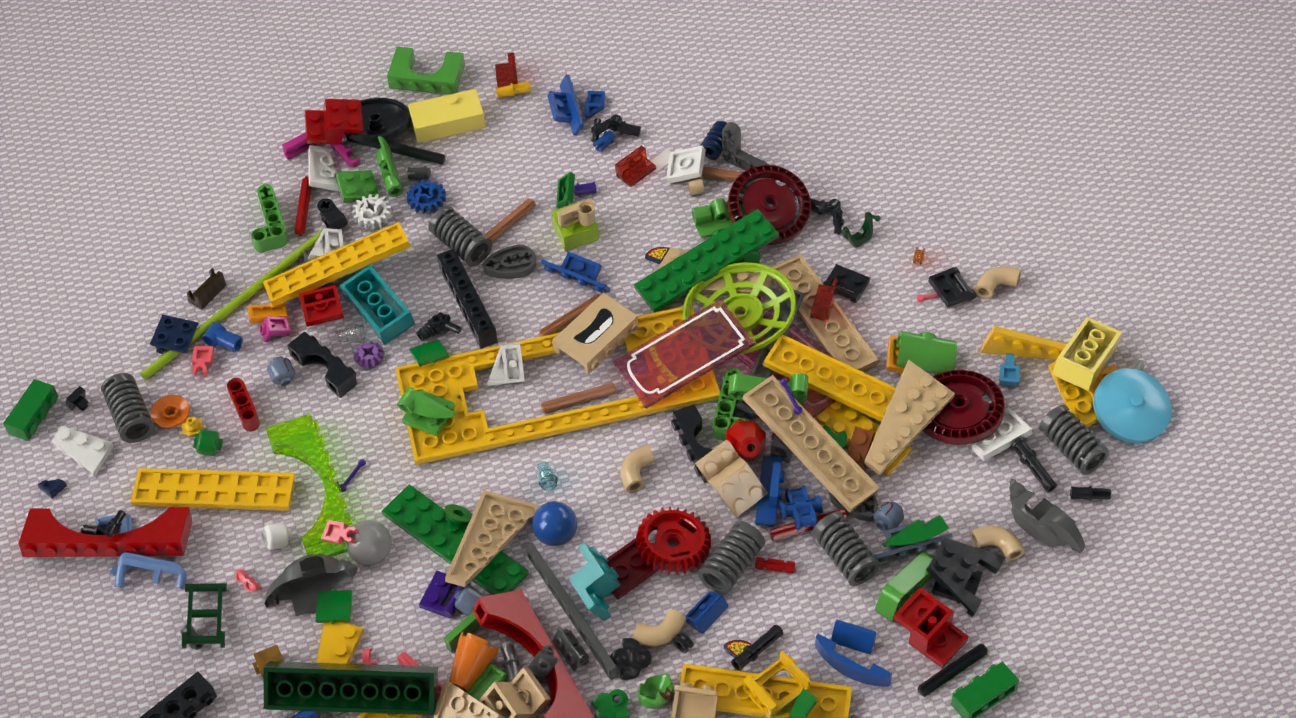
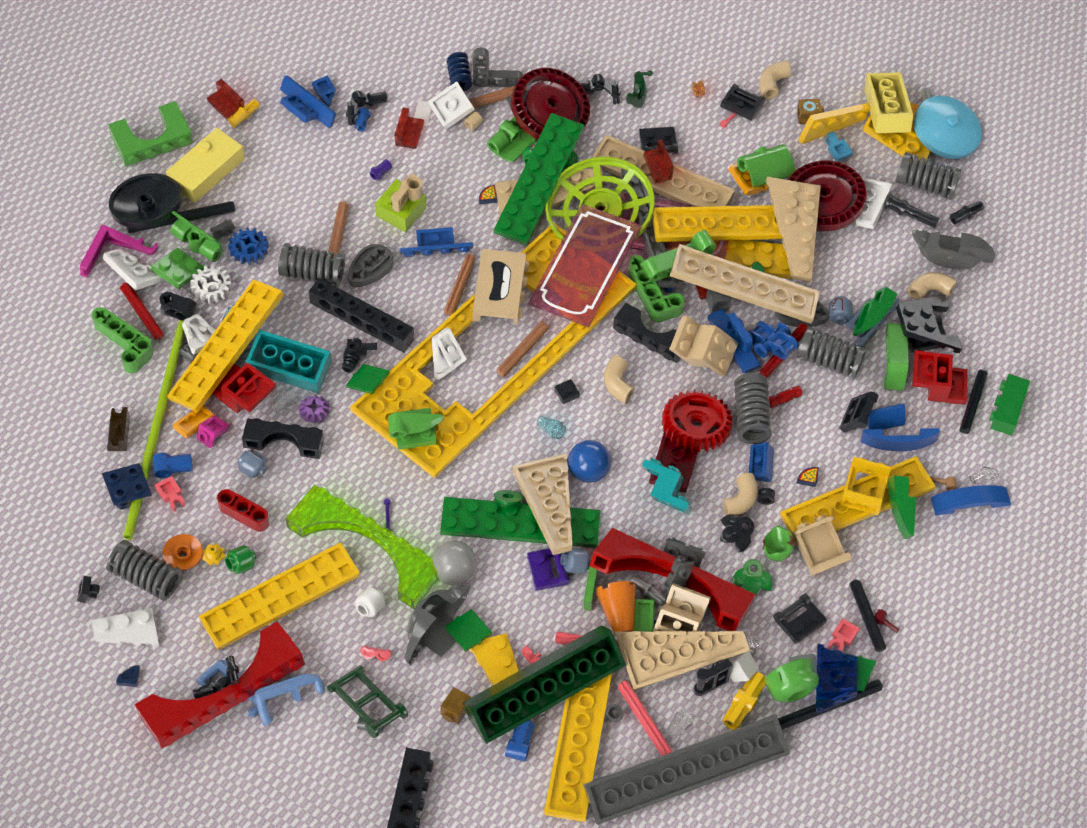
camera: 40 degrees left, 5 degrees up
green brick [3,379,59,441] -> none
red bracket [304,99,363,145] -> none
coral plate [321,520,359,545] -> none
dark grey tile [526,543,618,680] -> none
green tile [556,172,575,209] -> none
red cone [726,420,766,461] -> none
black pin [731,625,784,671] -> none
dark purple hinge [780,378,802,415] -> none
dark orange plate [847,426,876,471] -> none
none -> black plate [554,379,580,404]
none -> pearl gold brick [797,99,824,124]
none -> black plate [839,391,879,433]

